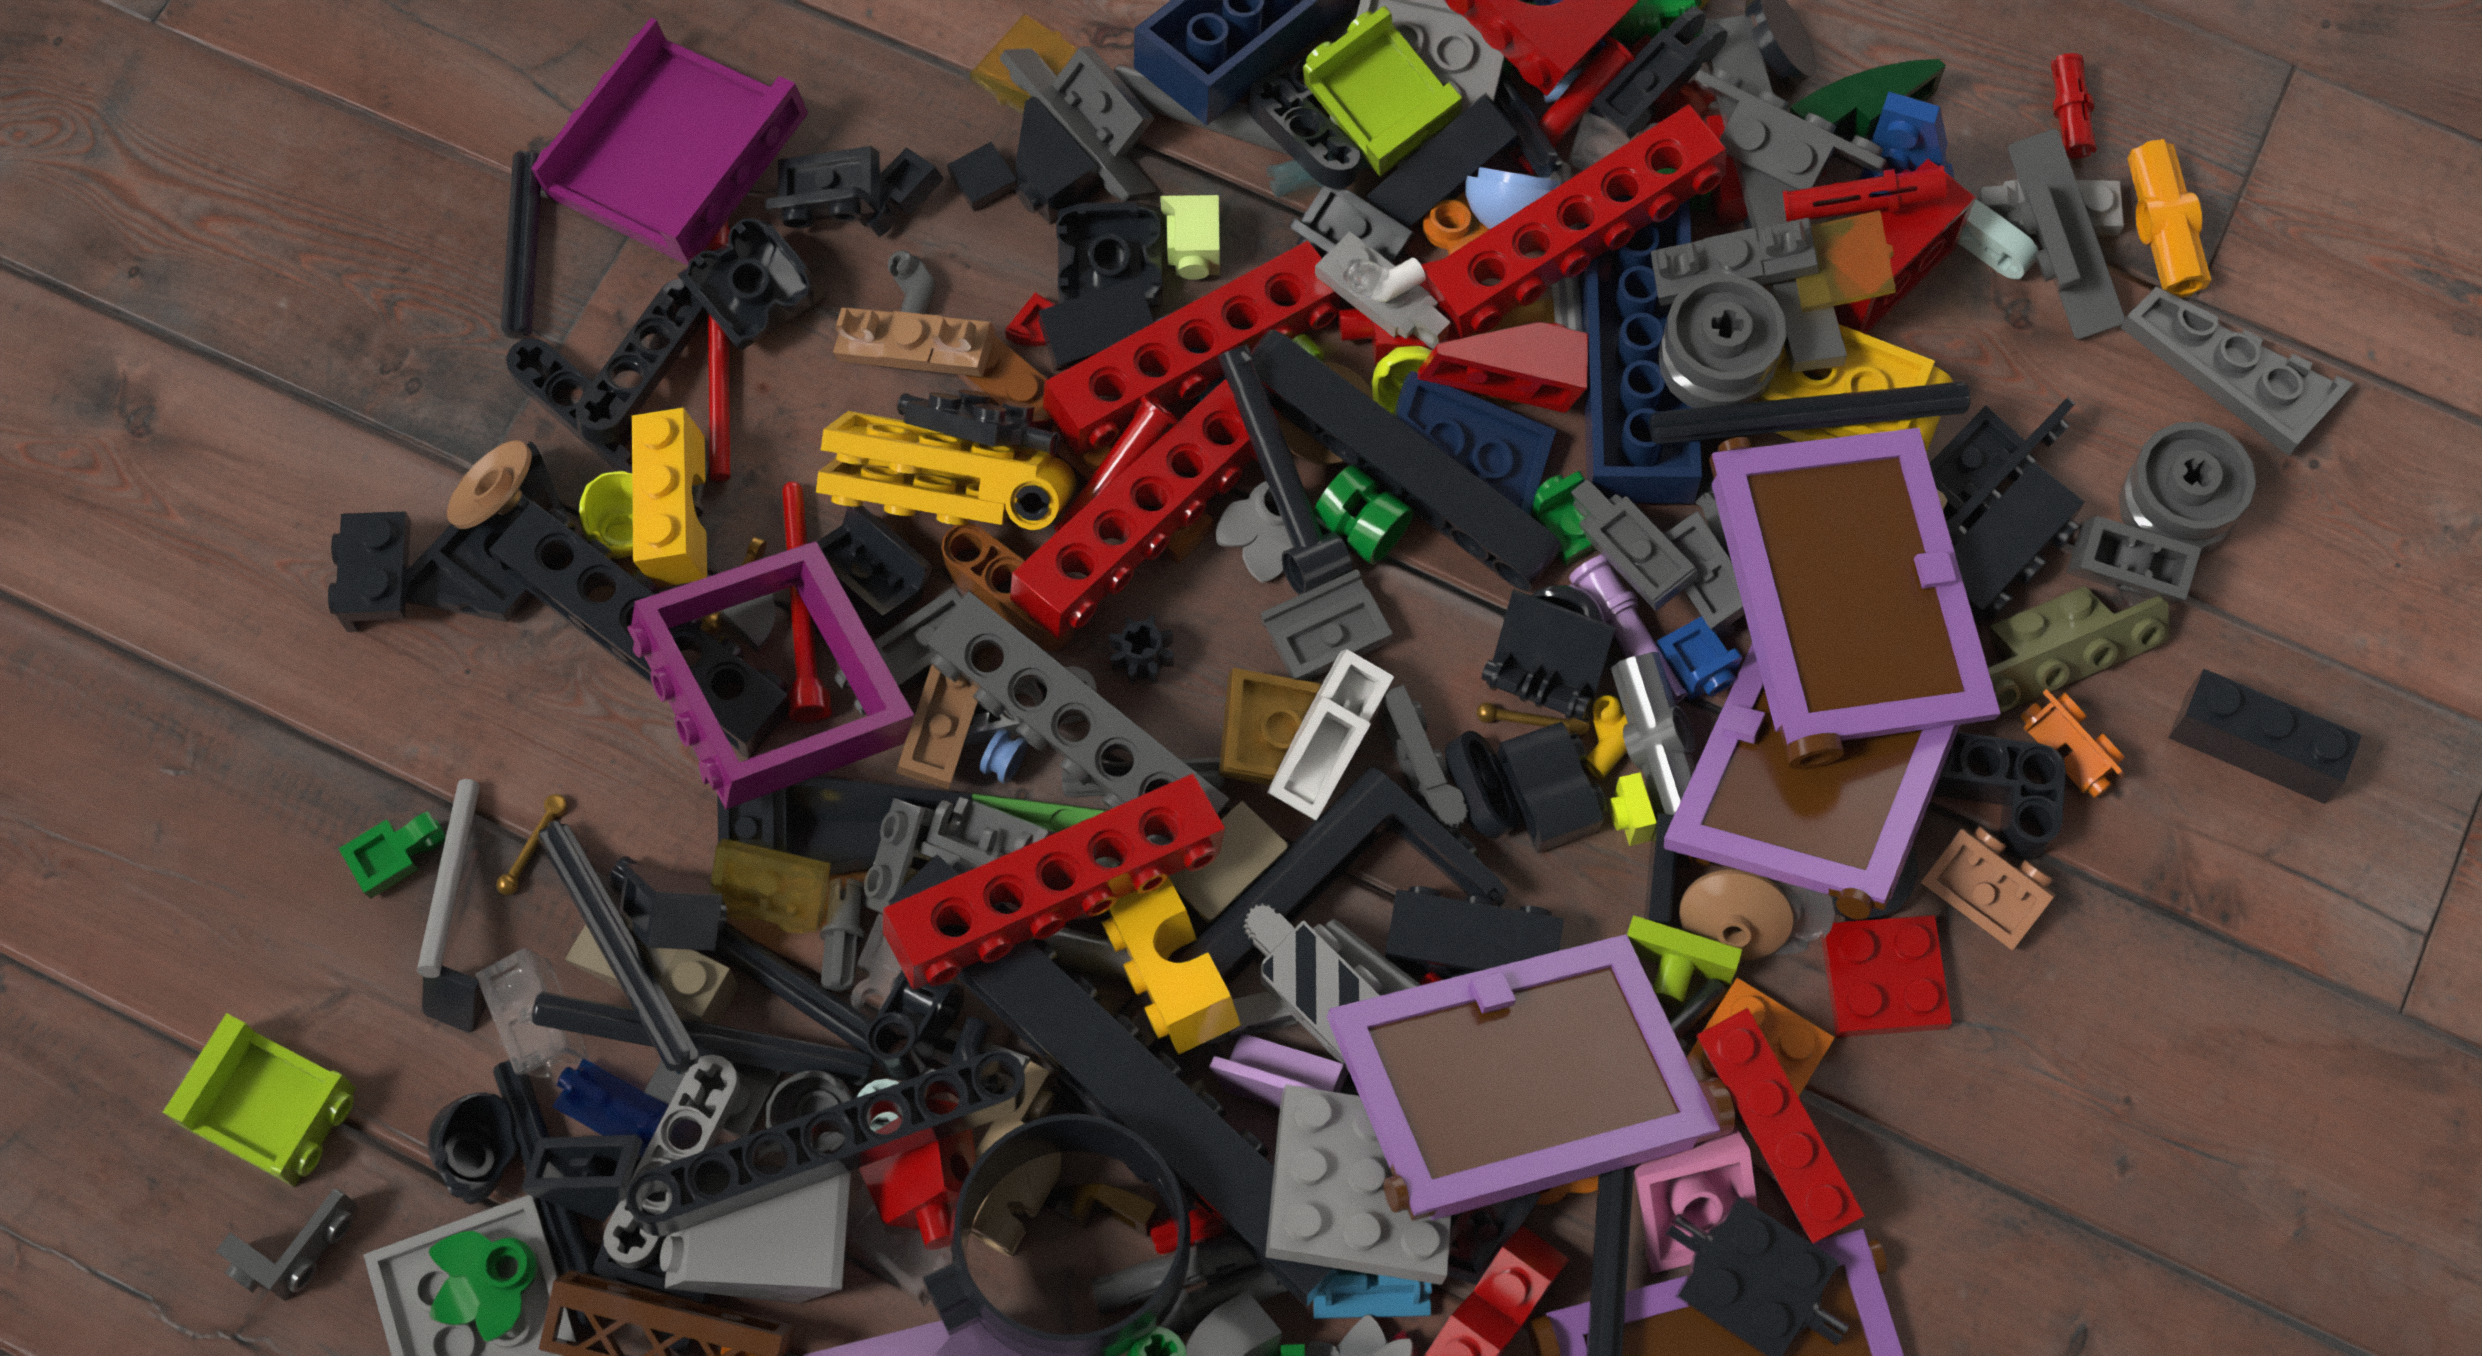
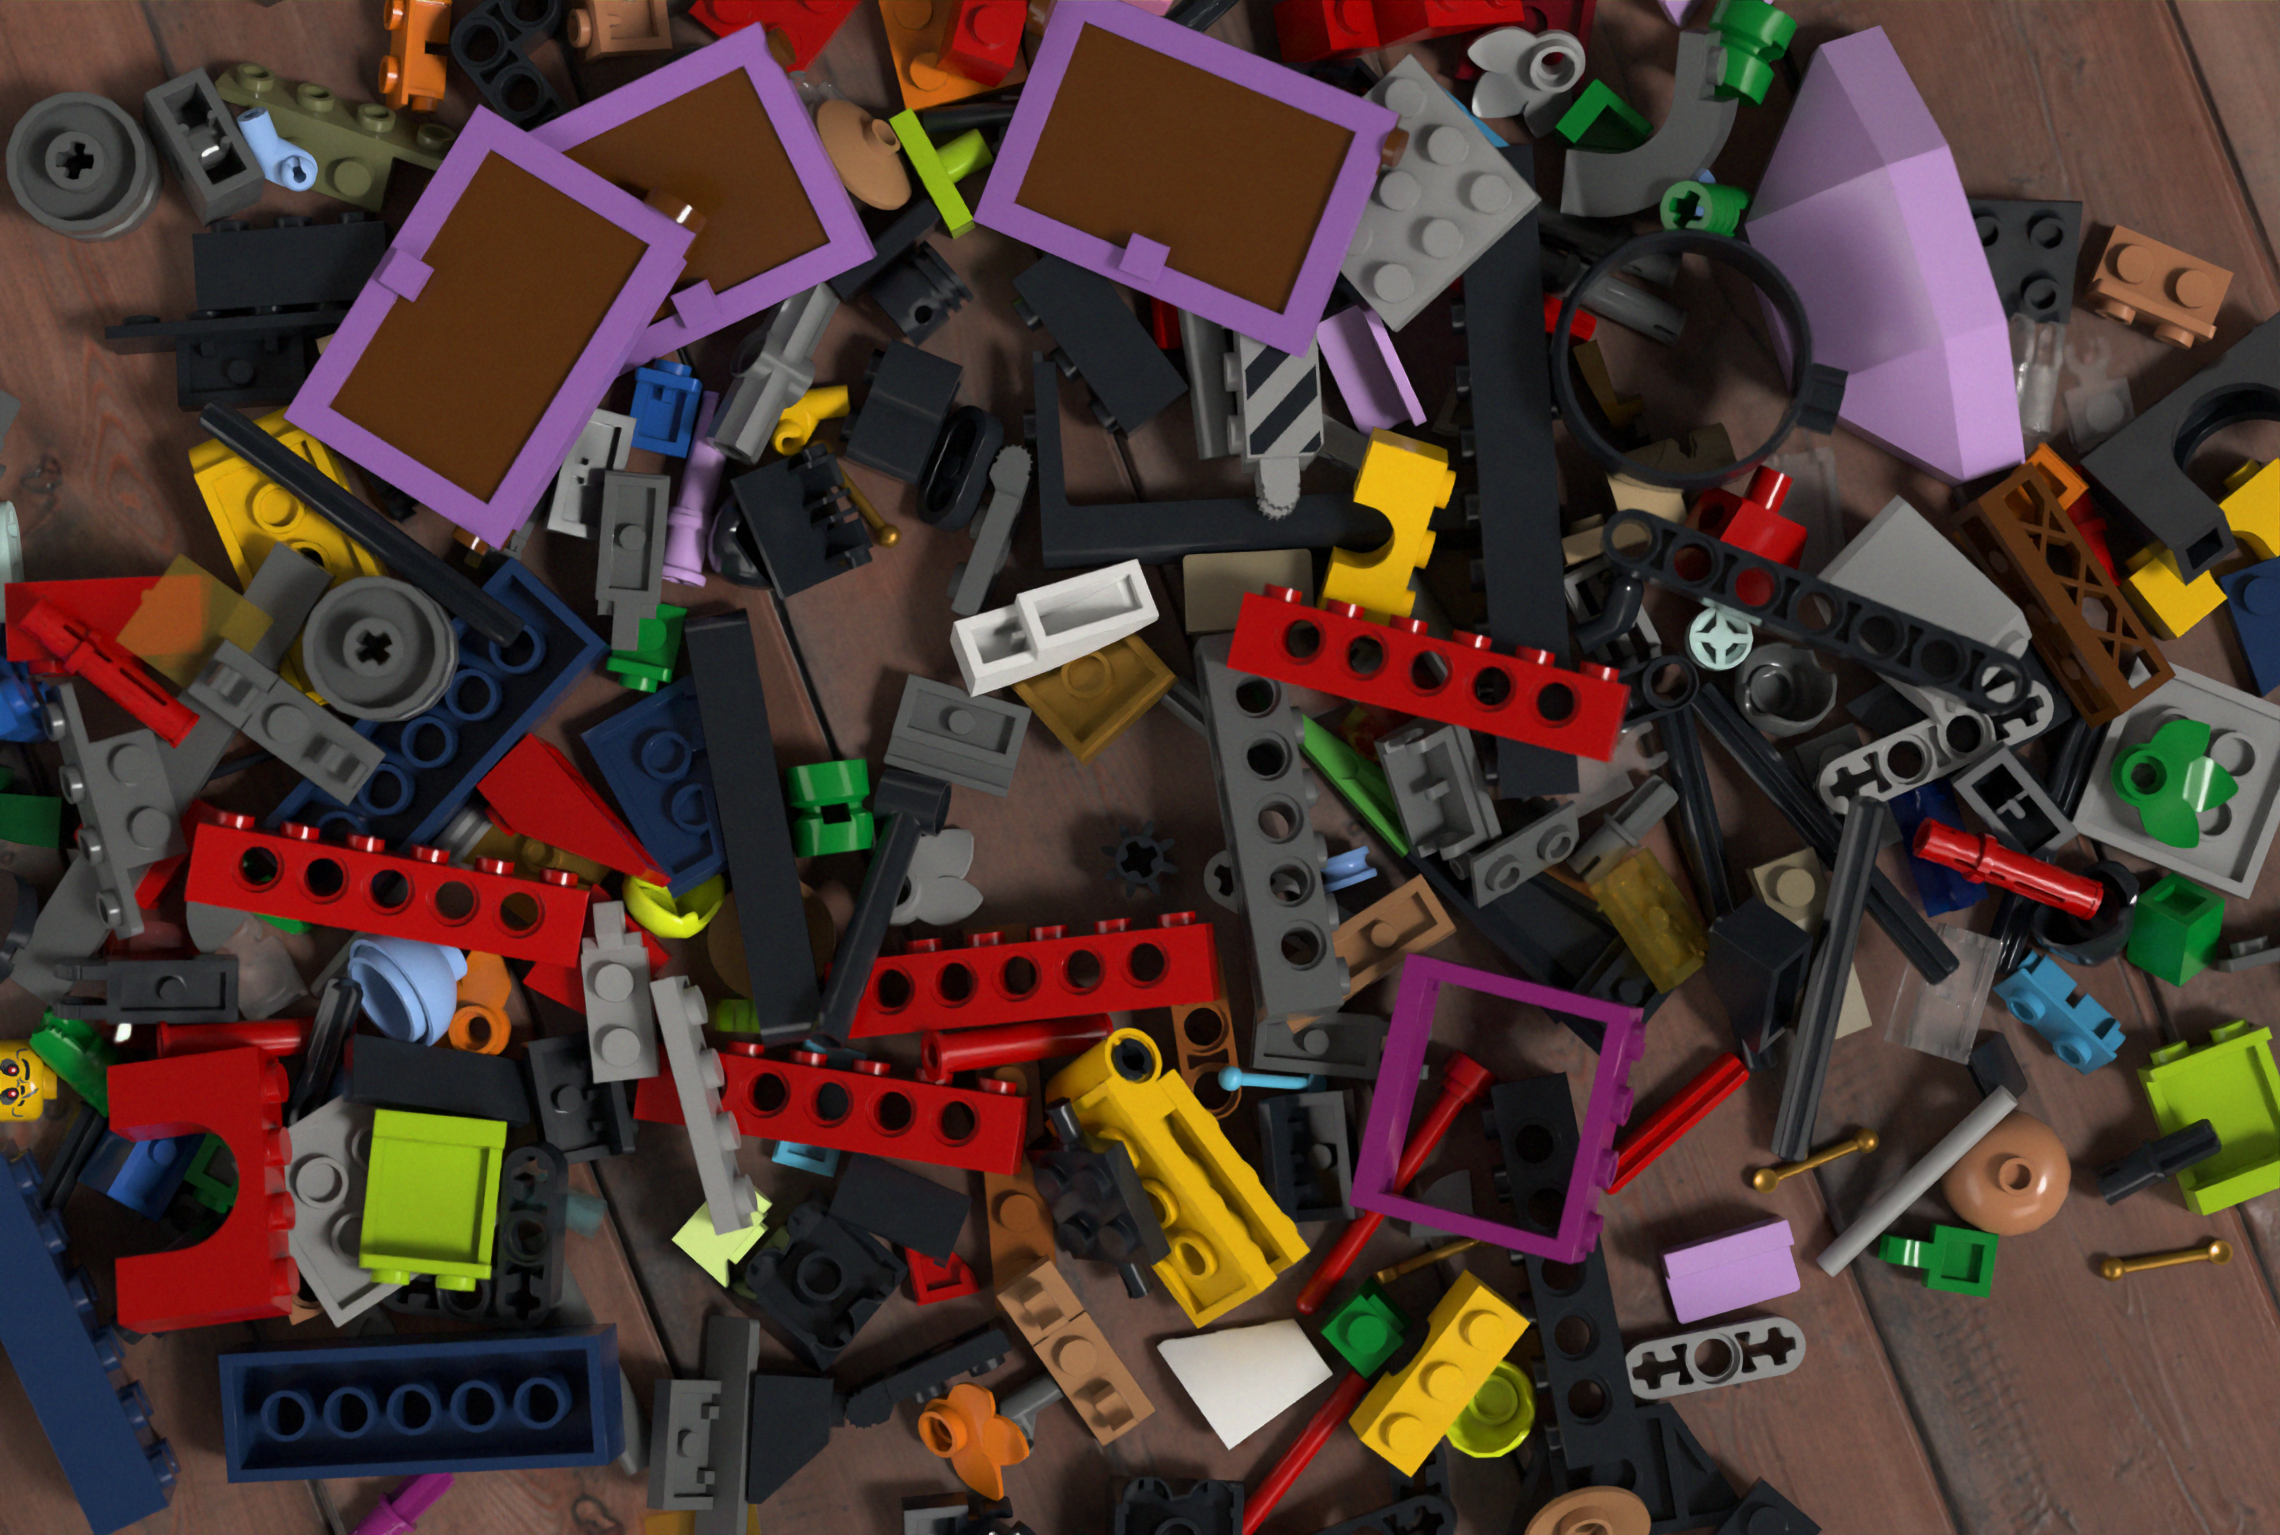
camera: 140 degrees left, 20 degrees up
black tile [947,142,1018,212] -> none
arm [1343,257,1426,302] -> none
neon yellow plate [1609,772,1657,846] -> none
none -> light blue arm [237,107,318,192]
none -> light grey plate [649,976,758,1236]
none -> black hinge [844,1316,1012,1430]
none -> black piece [867,240,975,348]
none -> orange plate [918,1382,1029,1501]
none -> white slope [1157,1318,1333,1450]
none -> medium azure hinge [1218,1065,1327,1093]
none -> green window [1318,1276,1413,1379]
none -> red axle [1602,1052,1750,1195]
none -> light grey beam [1624,1315,1806,1399]
none -> lavender panel [1657,1215,1801,1324]
none -> red pin [1912,817,2103,921]
none -> nougat cylinder [1940,1110,2071,1237]
none -> dark azure hinge [1992,949,2126,1076]
none -> black axle [2092,1119,2222,1206]
none -> pearl gold hinge [2100,1239,2233,1282]
none -> green panel [2126,872,2226,988]

